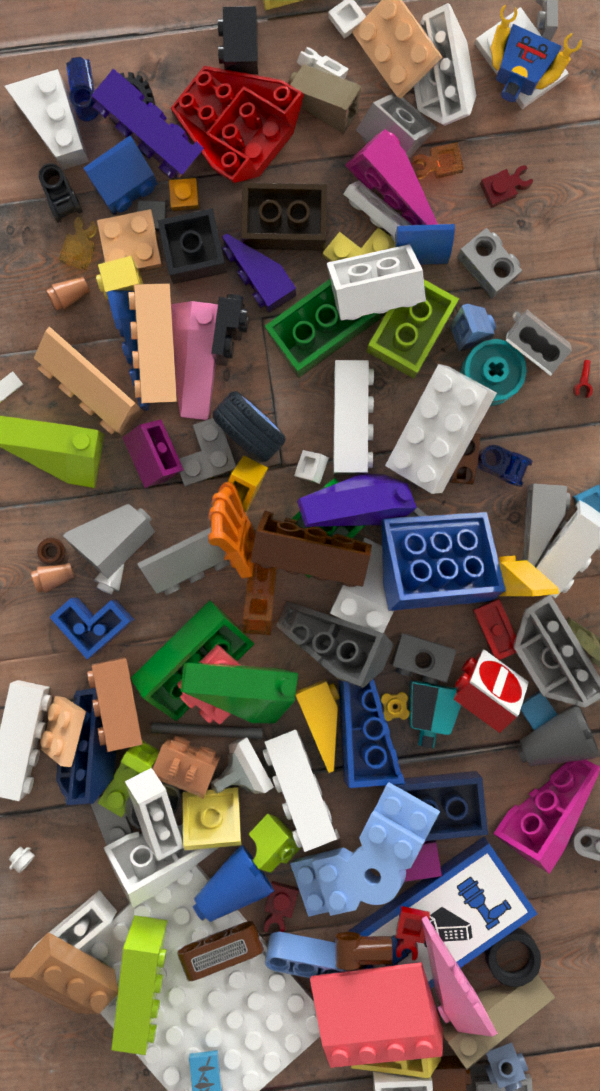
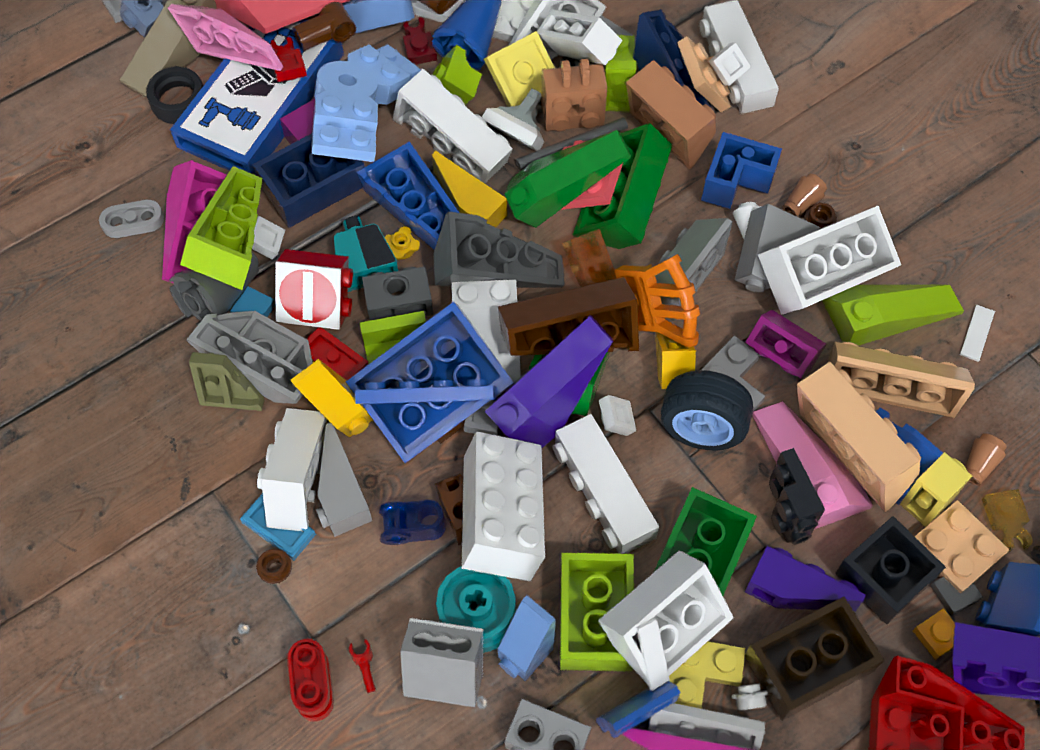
camera: 145 degrees right, 25 degrees down
none -> lime wedge [180,166,262,290]
none -> white plate [252,215,285,259]
none -> plate [355,379,496,404]
none -> lime panel [360,311,426,364]
none -> white window [637,618,670,691]
none -> white plate [708,42,751,86]
none -> white plate [732,684,768,710]
none -> white brick [758,206,901,315]

